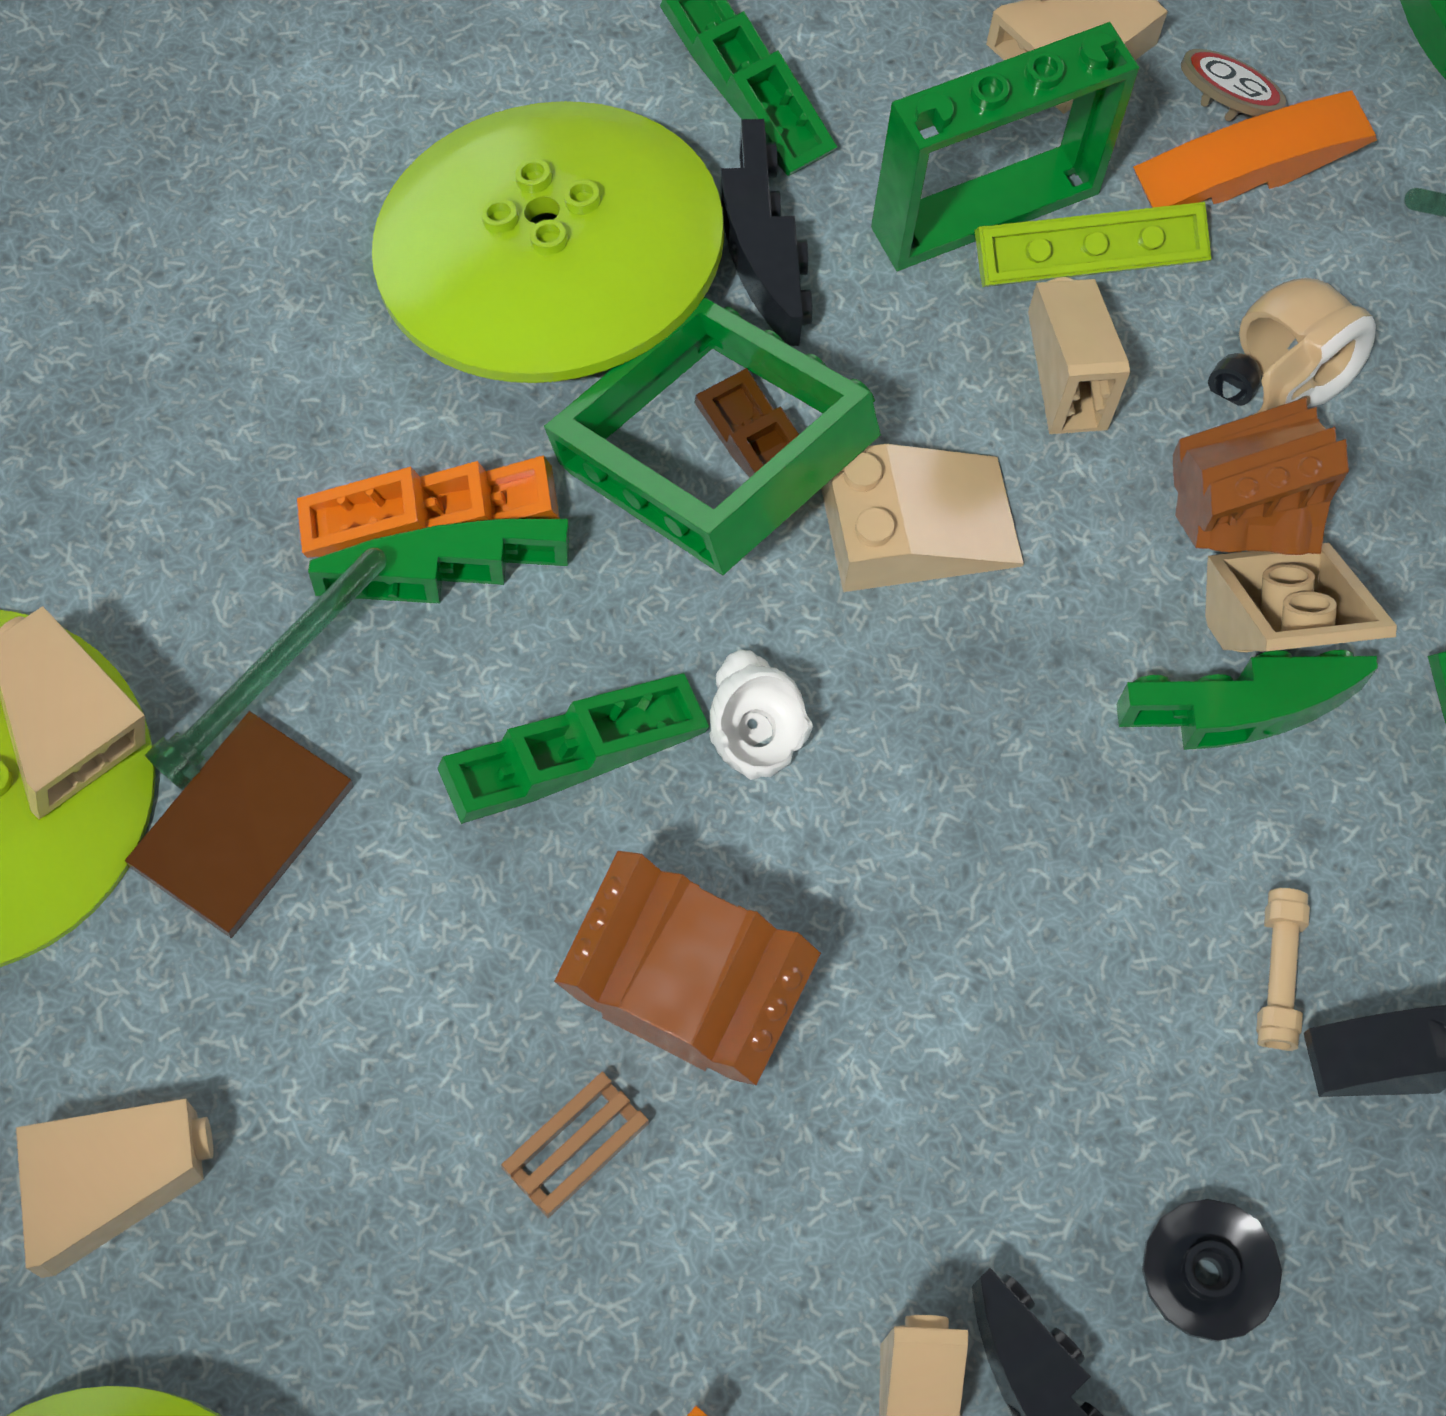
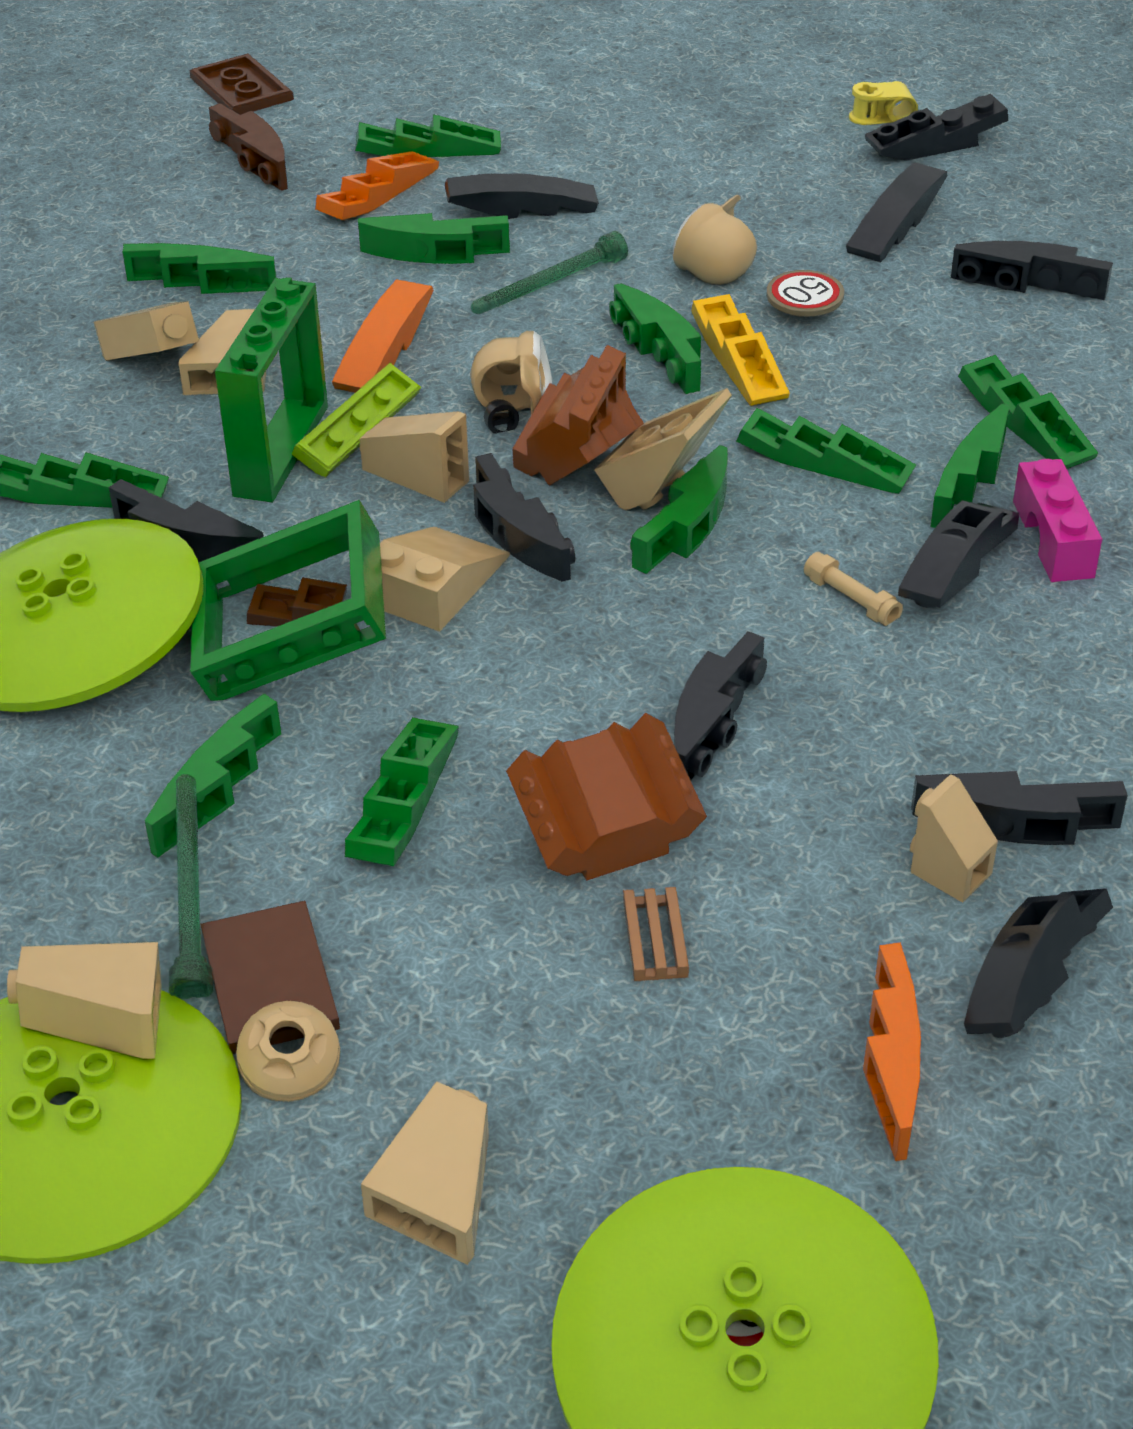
camera: 45 degrees left, 25 degrees down
orange slope [297,455,560,558] -> none
white piece [709,649,813,780] -> none
black dish [1142,1199,1282,1342] -> none
piece [1181,49,1286,121] -> none
none -> tan piece [236,1001,340,1102]
none -> black slope [473,453,576,582]
none -> black slope [674,631,767,781]

